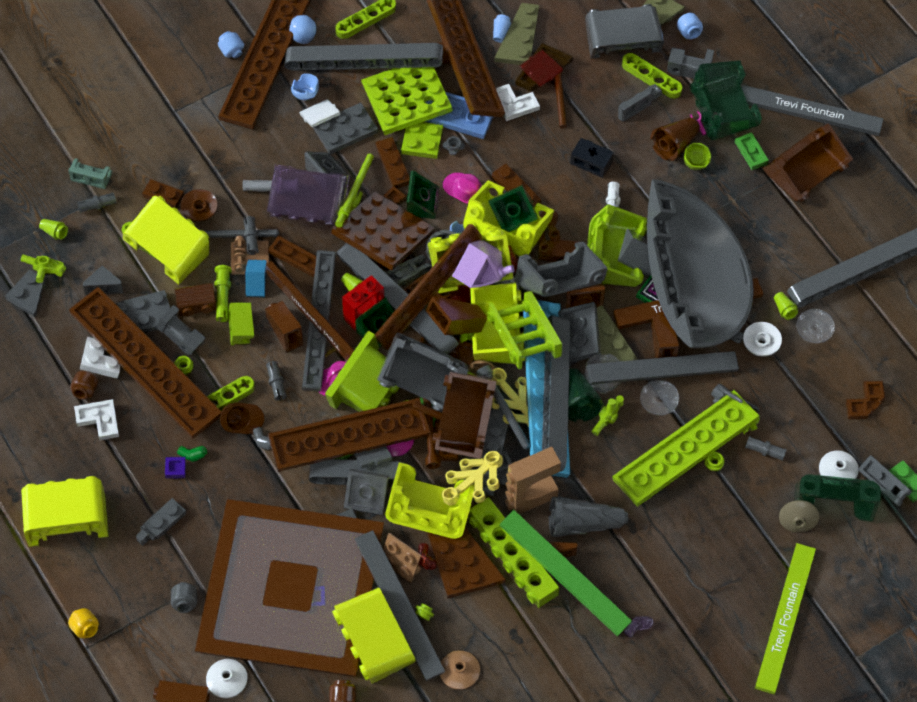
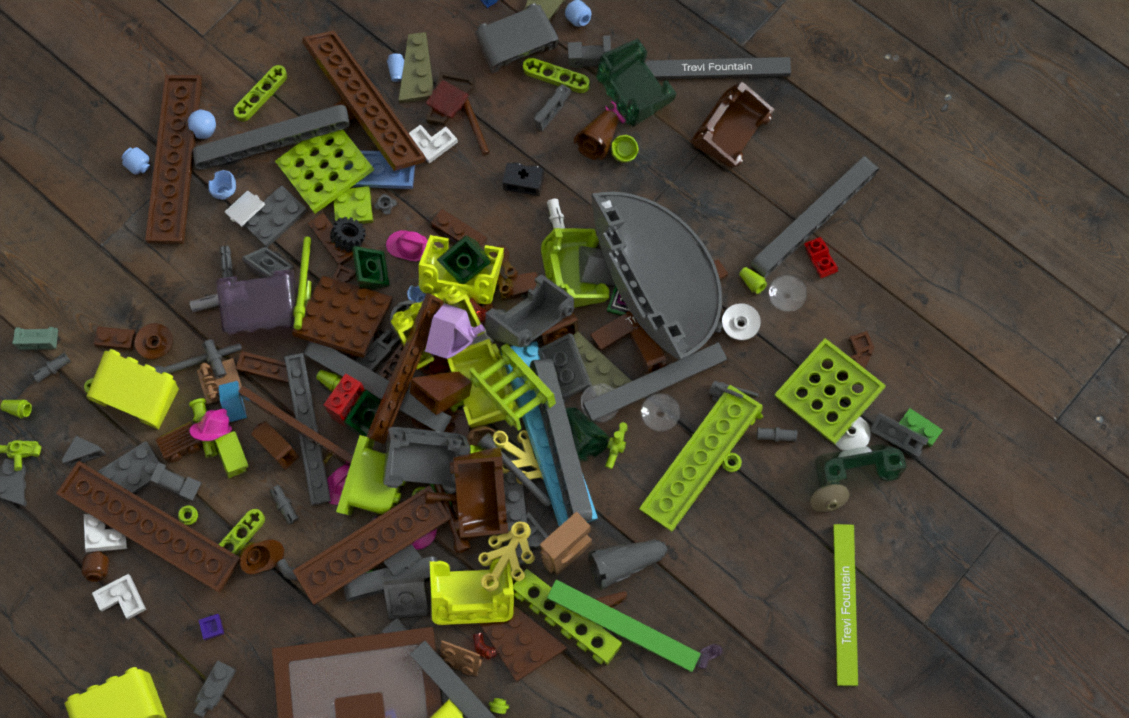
camera: 10 degrees left, 10 degrees up
green arm [177,446,207,462] -> none
bright green plate [735,132,769,170] -> none
none -> dark pink piece [189,408,232,441]
none -> dark grey axle [219,246,233,282]
none -> black tyre [330,217,366,252]
none -> lime piece [774,338,886,445]
none -> red slope [804,237,838,278]

